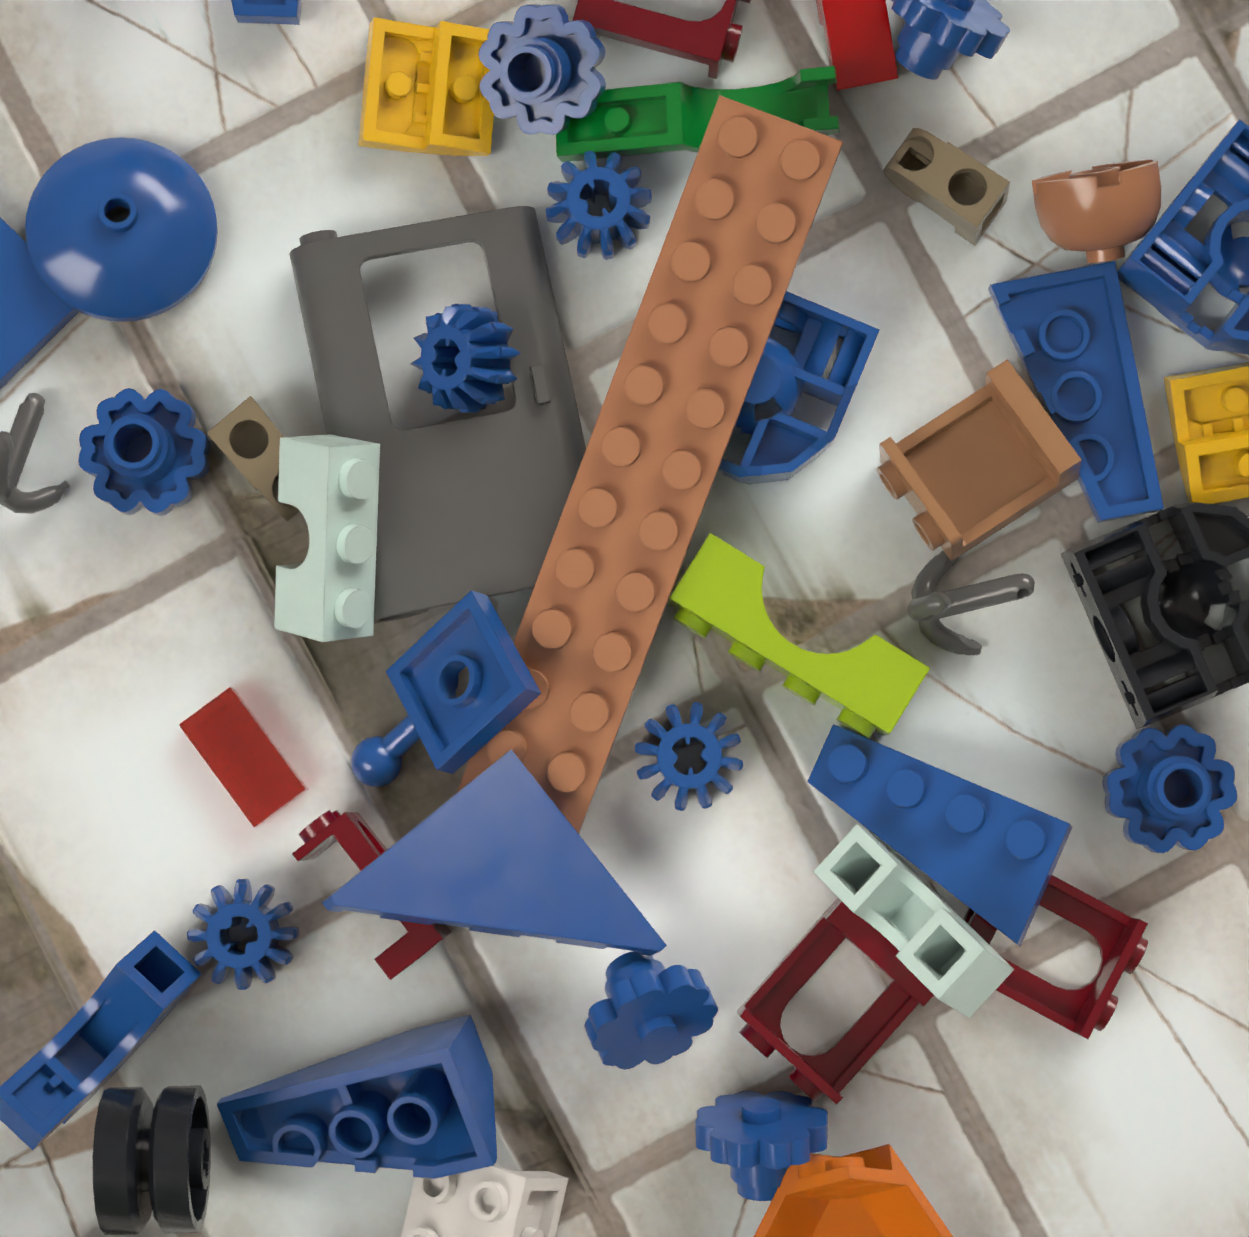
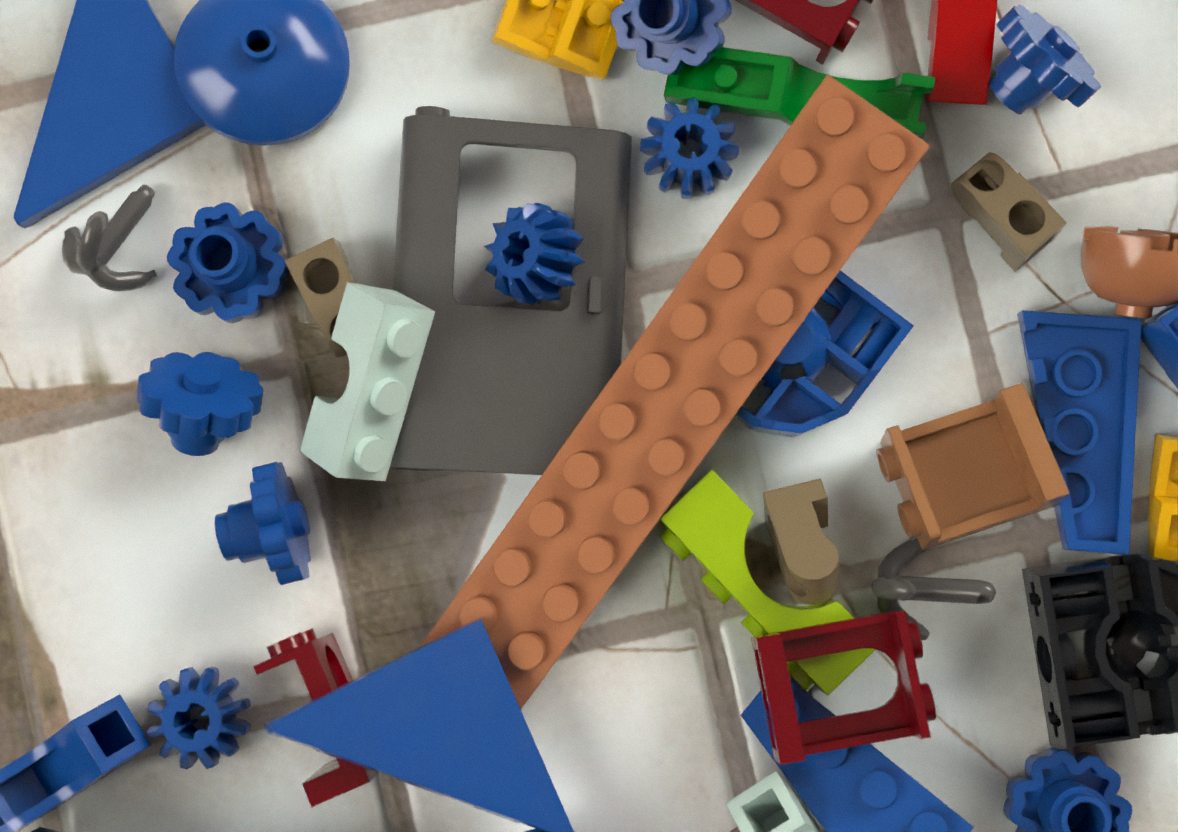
camera: 20 degrees right, 0 degrees up
clear red tile [179,687,308,827] -> none
blue plate [351,590,541,787] -> none
blue gear [635,702,743,811] -> none
none -> blue plant [137,352,264,456]
none -> blue plant [215,462,311,585]
none -> dark red panel [751,611,936,765]
none -> dark tan leg [763,478,839,605]

